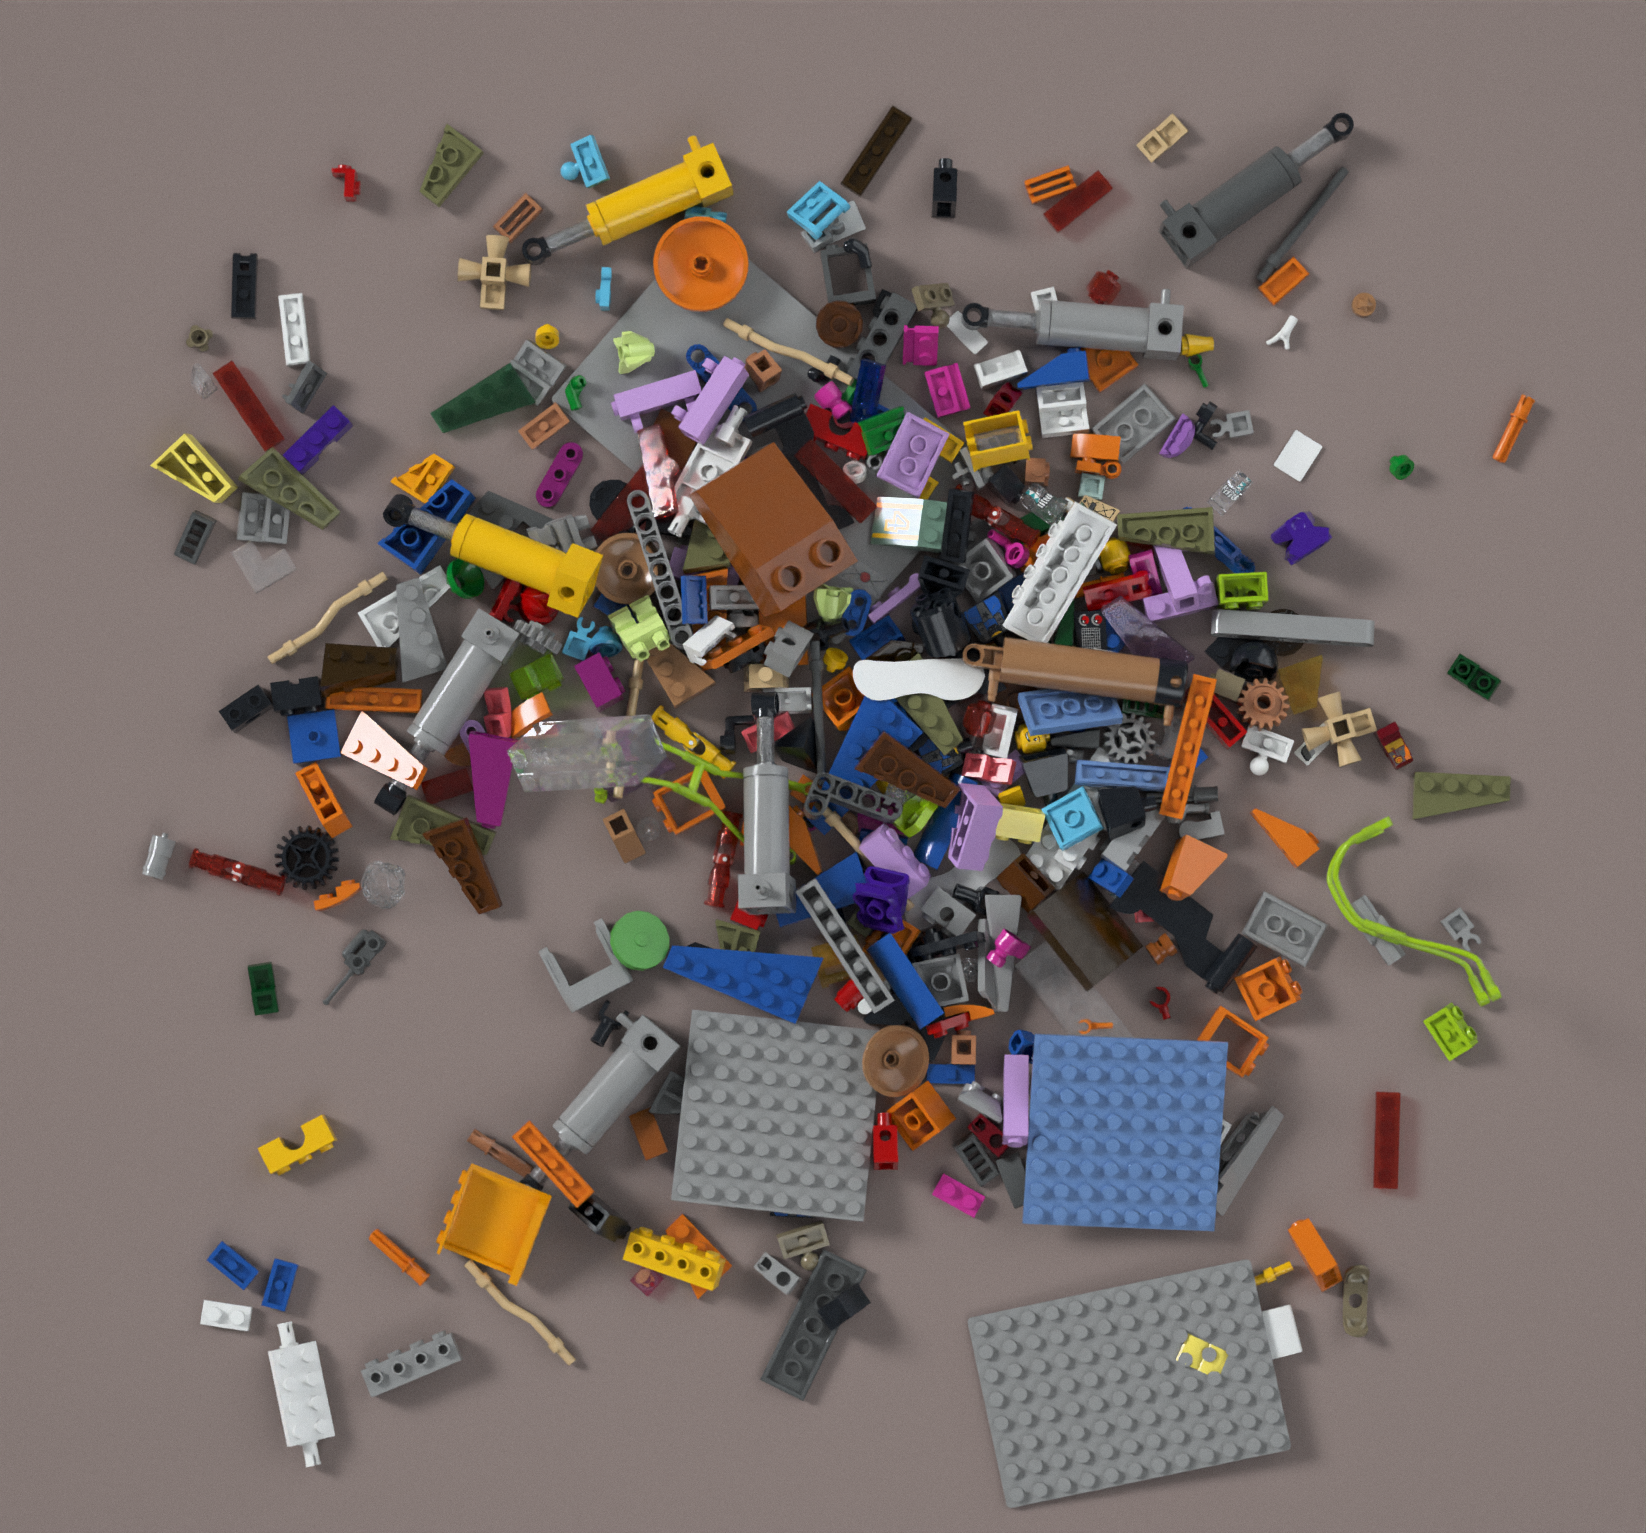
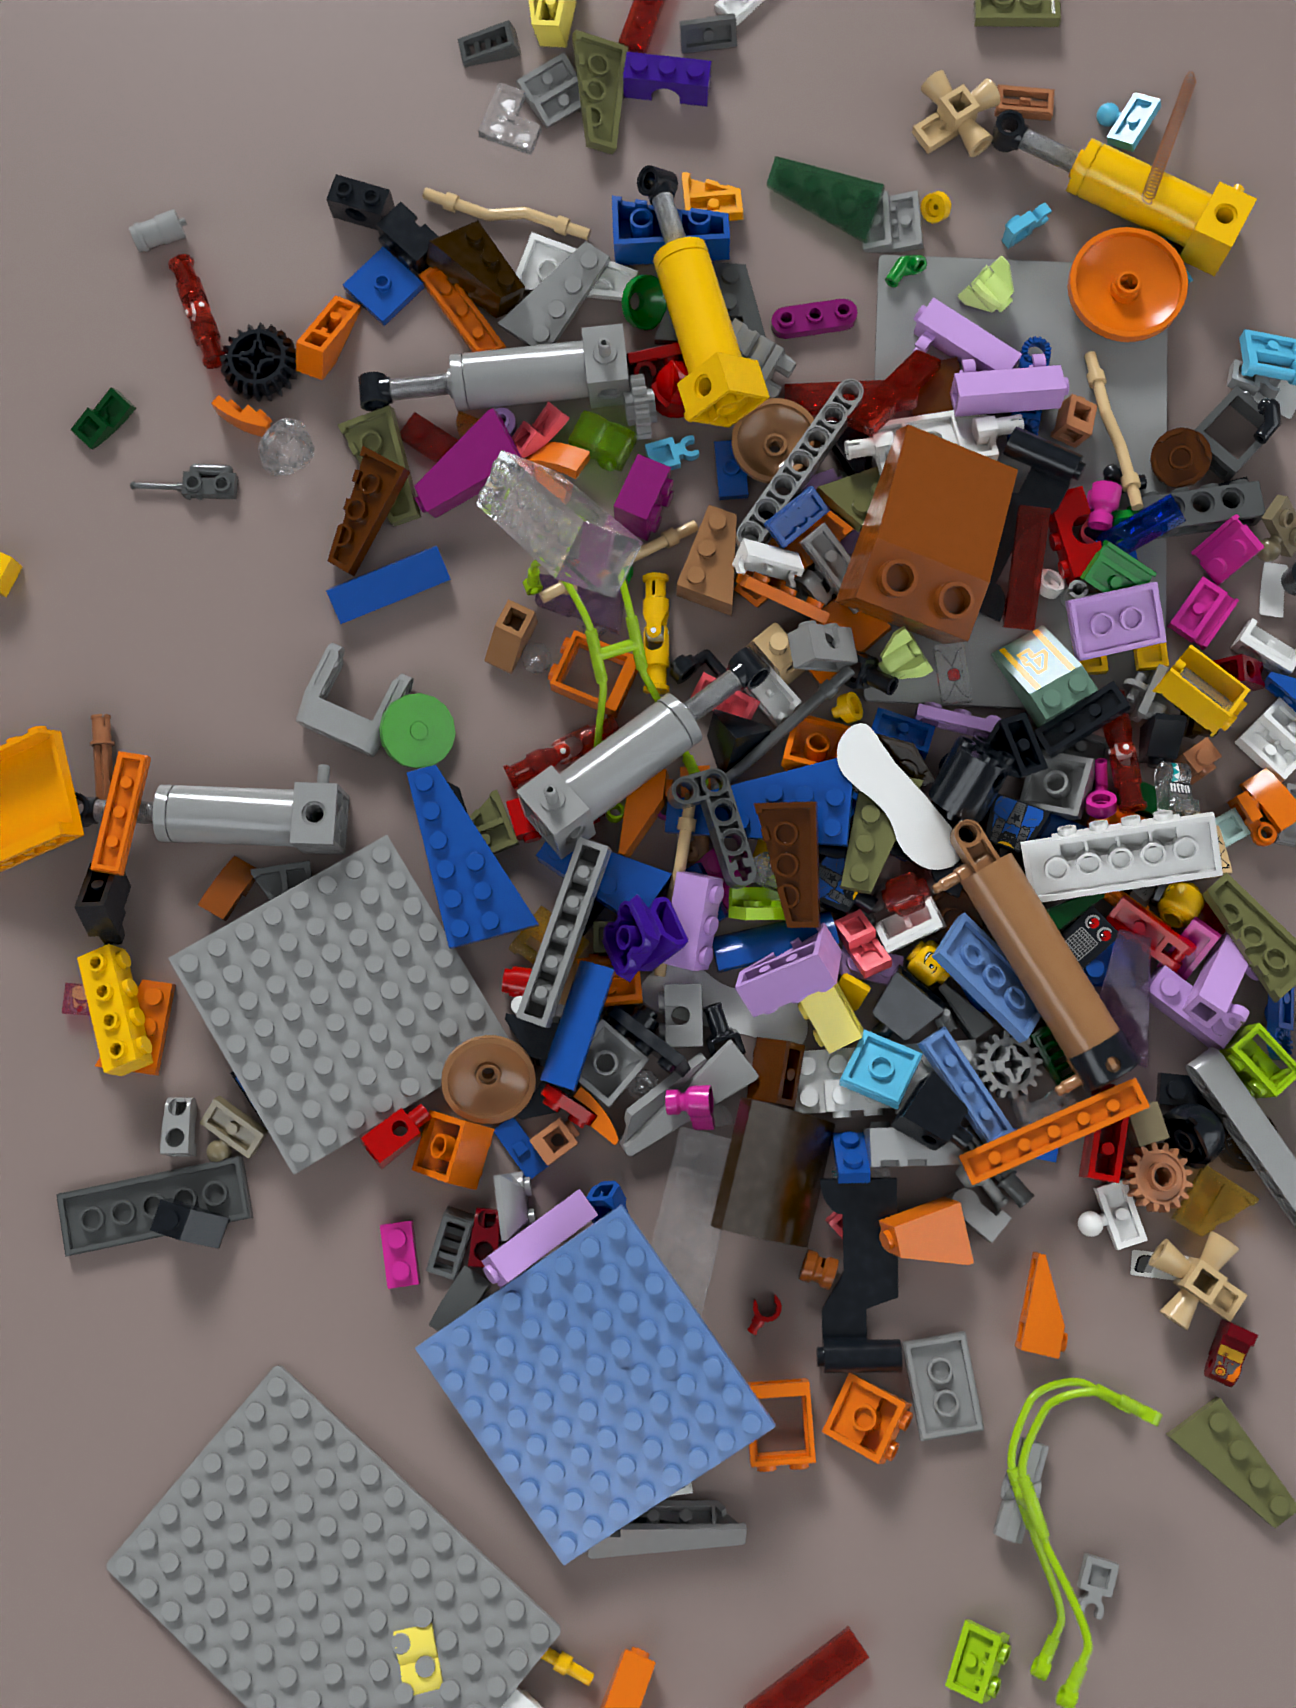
camera: 55 degrees right, 5 degrees down
wing [340,711,428,790] -> none
nougat plate [518,402,571,450] -> none
black plate [589,479,628,521] -> none
dark azure brick [589,626,623,657] -> none
black piece [590,1000,630,1047] -> none
yellowish green hips [608,595,671,662] -> none
black plate [724,641,767,673] -> none
blue plate [842,589,872,636] -> none
orange hand [1078,1019,1113,1034] -> none
none -> blue brick [326,545,451,624]
none -> nougat piece [1142,71,1196,205]

